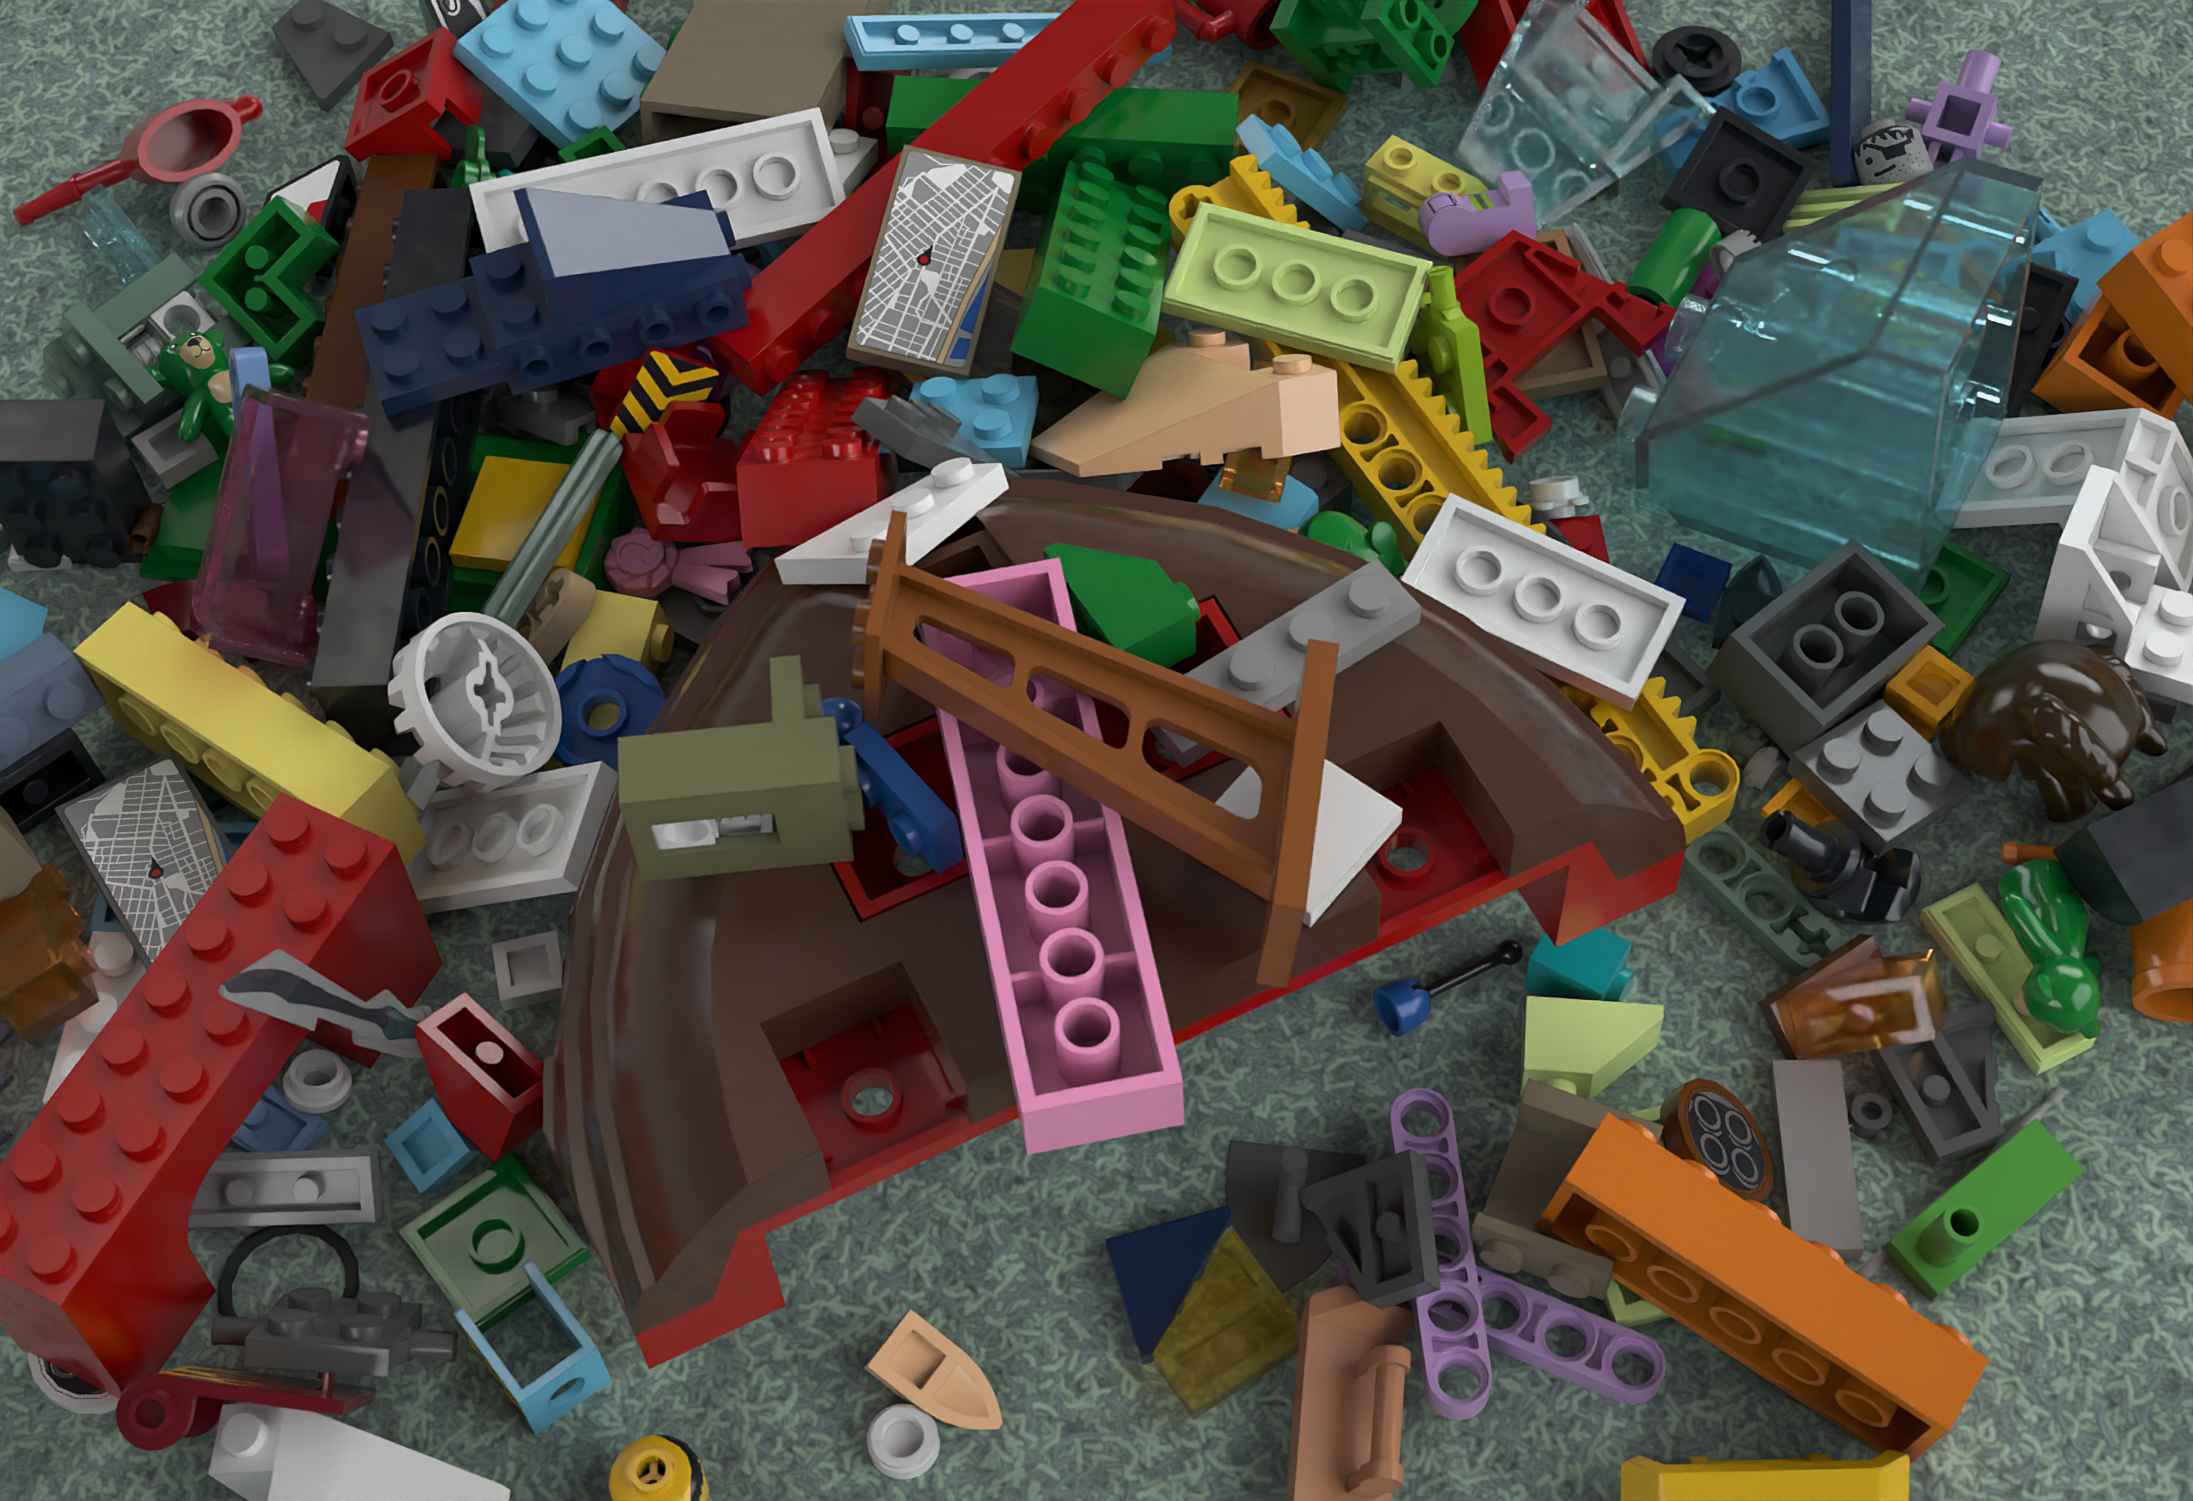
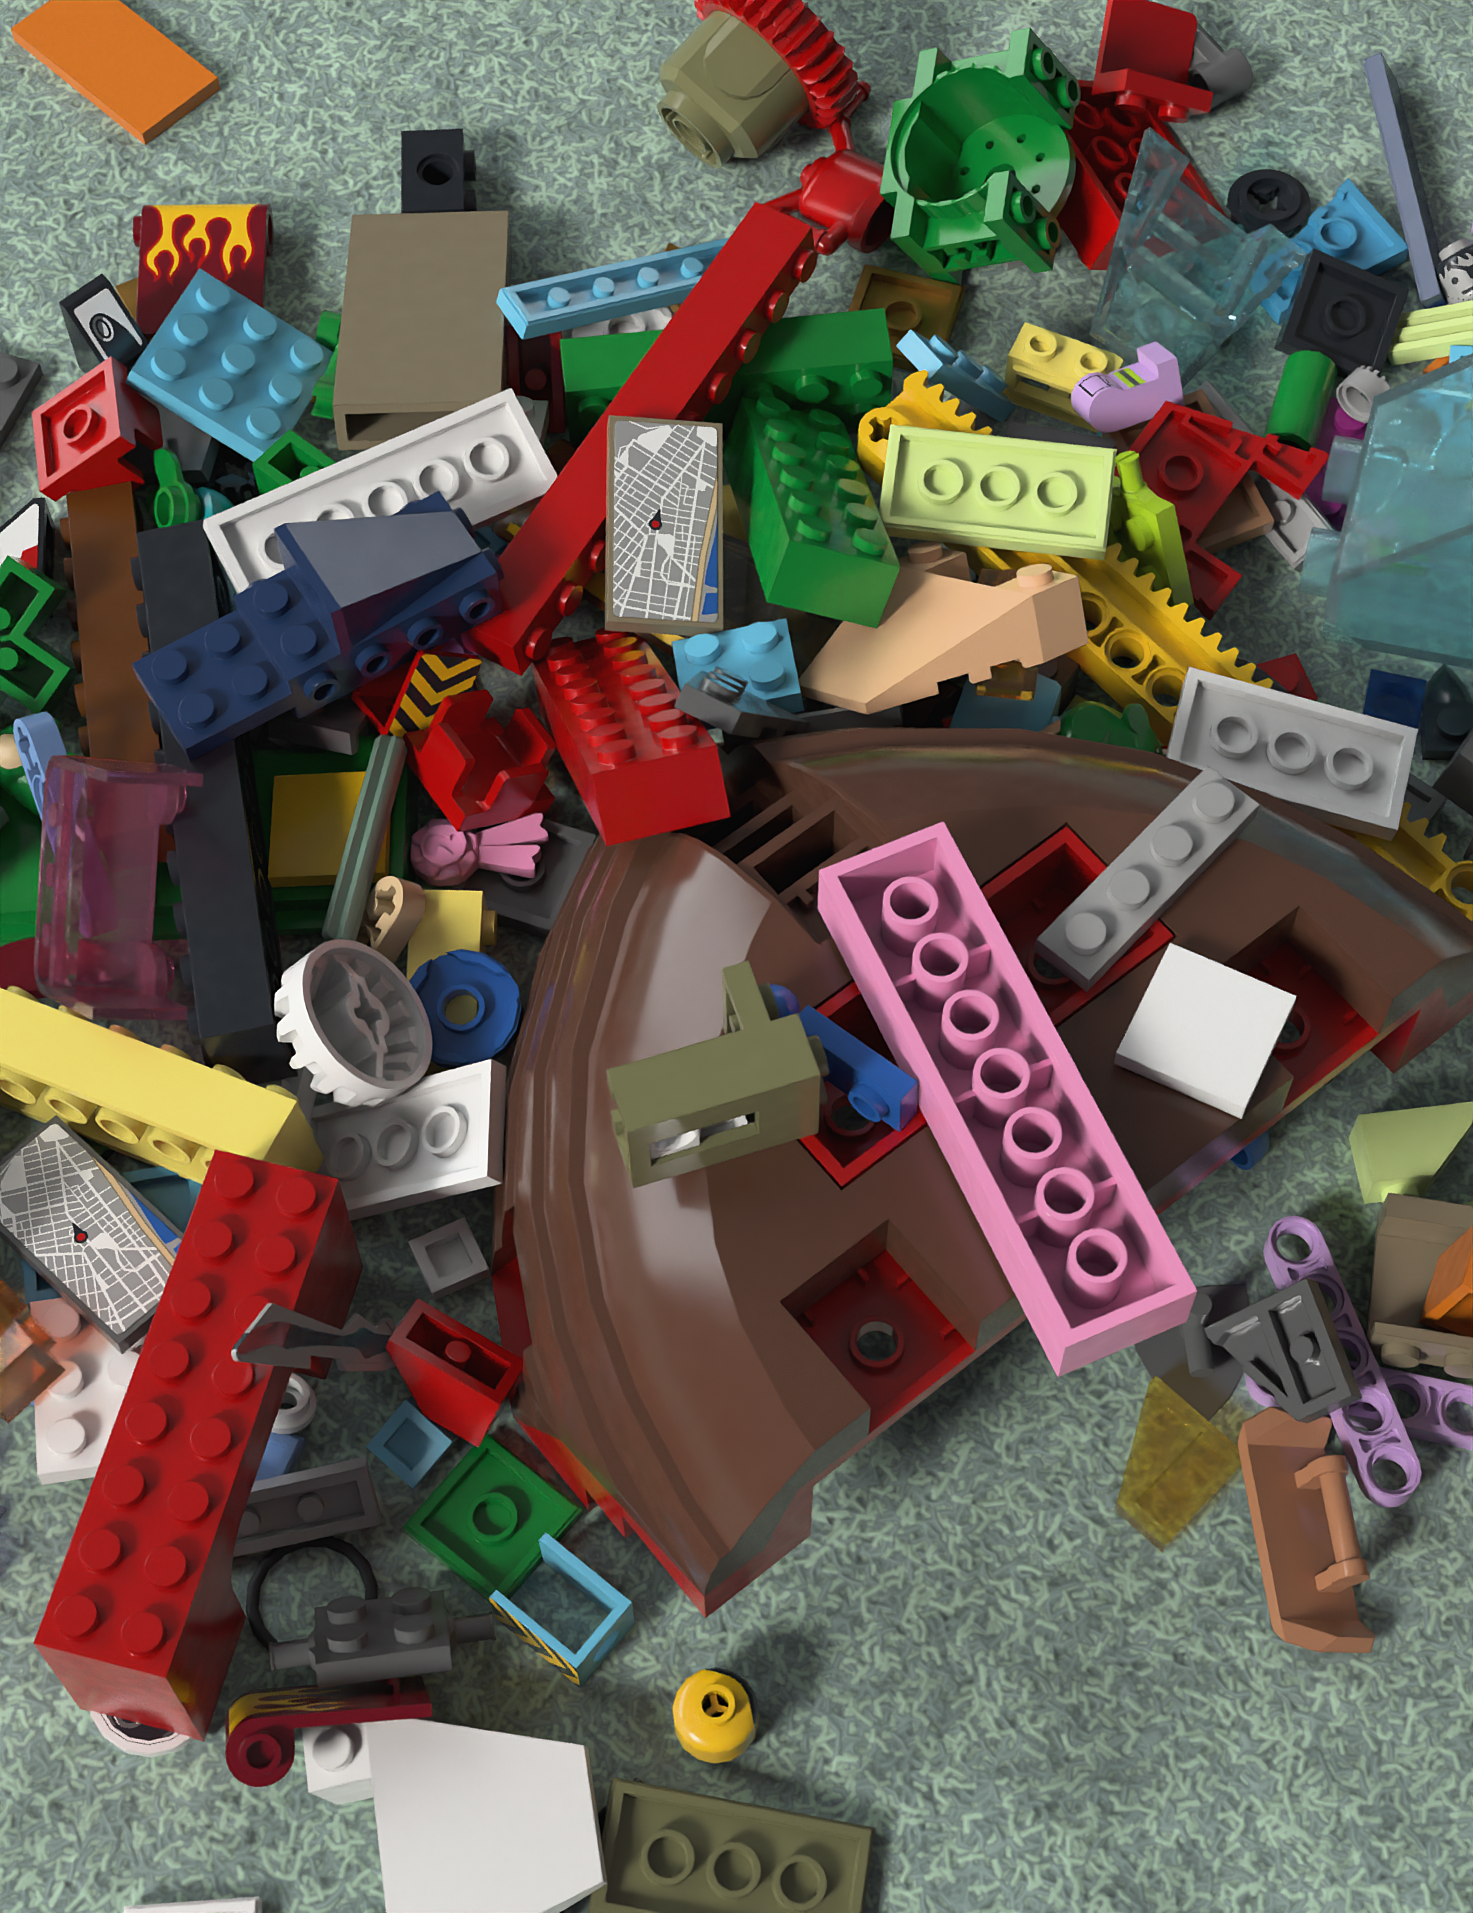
camera: 15 degrees left, 5 degrees up
white wing [774,457,1009,584] -> none
dark orange piece [851,510,1339,988] -> none
light nougat plate [864,1309,1003,1430] -> none
white tile [867,1404,940,1479] -> none
green slope [1043,542,1200,668] -> none
dark blue tile [1106,1205,1232,1365] -> none
white plate [1523,476,1589,519] -> none
teal brick [1524,927,1635,1002] -> none

